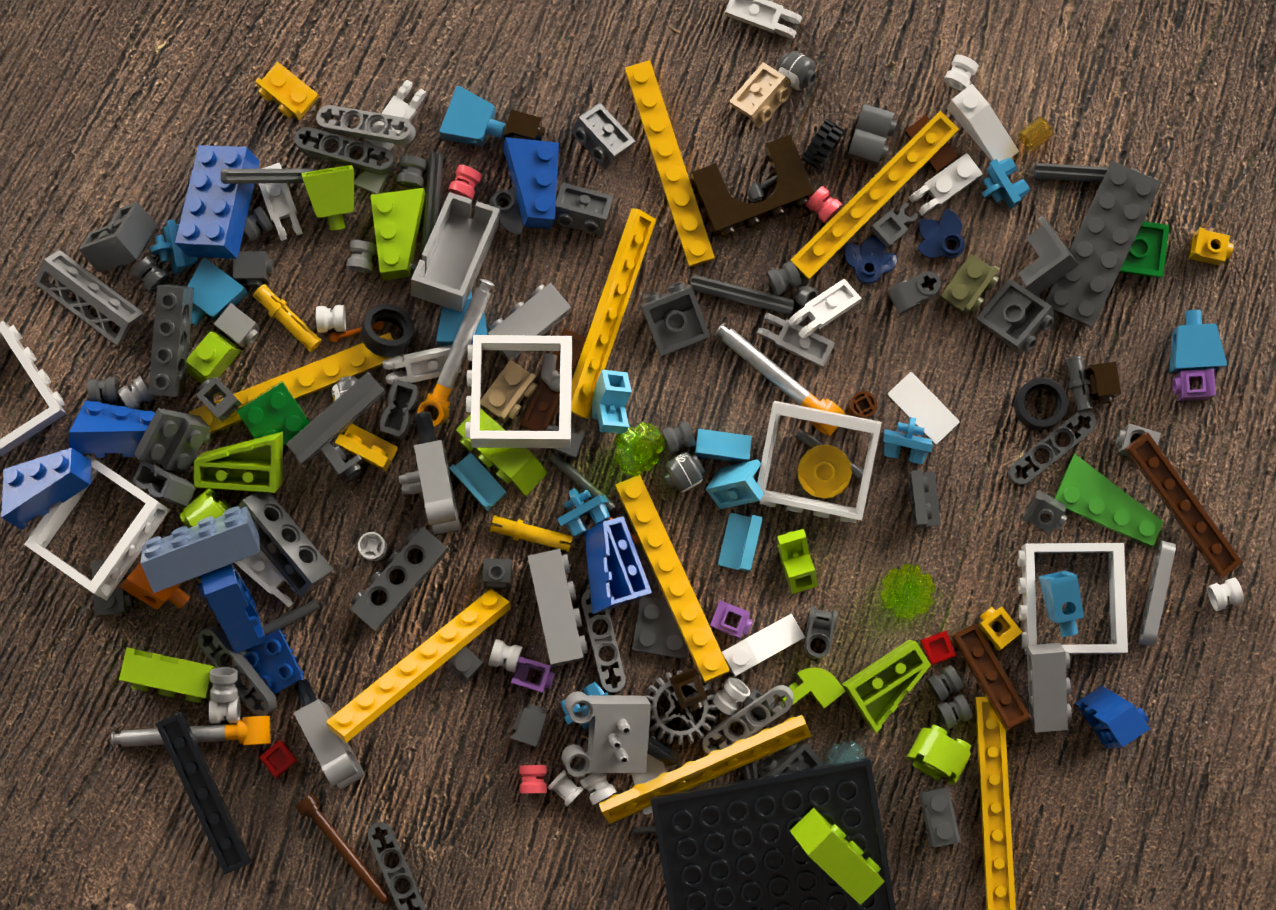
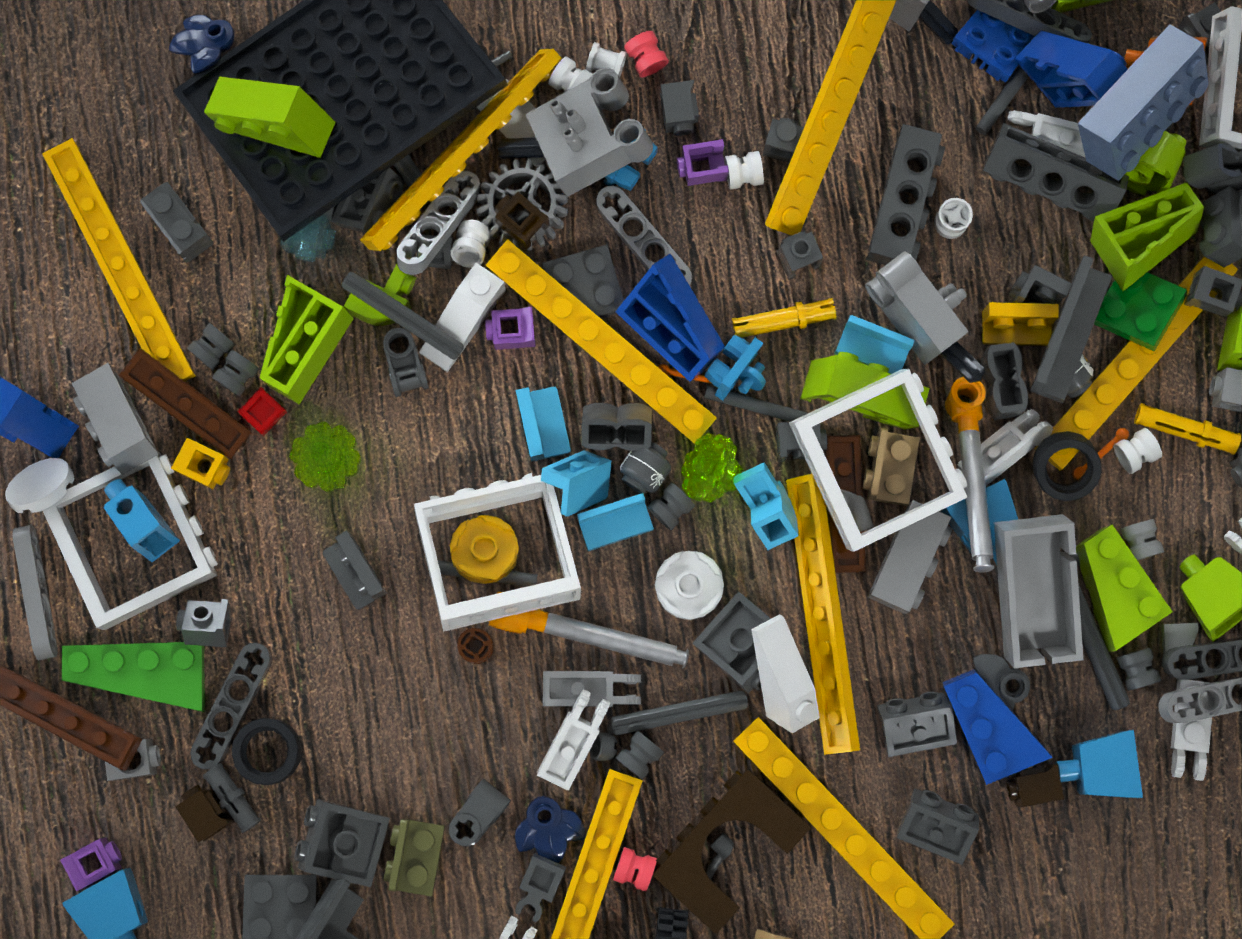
camera: 155 degrees right, 0 degrees up
coral wheel [448,165,483,200] -> none
light grey piece [528,549,588,667] -> none
lime brick [777,529,818,594] -> none
dark azure hips [883,417,933,464] -> none
white sticker [888,372,959,444] -> none
lime brick [906,725,971,785] -> none
dark blue plate [917,209,965,259] -> none
none -> white tile [5,458,74,514]
none -> dark grey axle [342,272,464,360]
none -> dark grey brick [582,403,652,451]
none -> white tile [655,551,724,620]
none -> white slope [751,614,820,733]

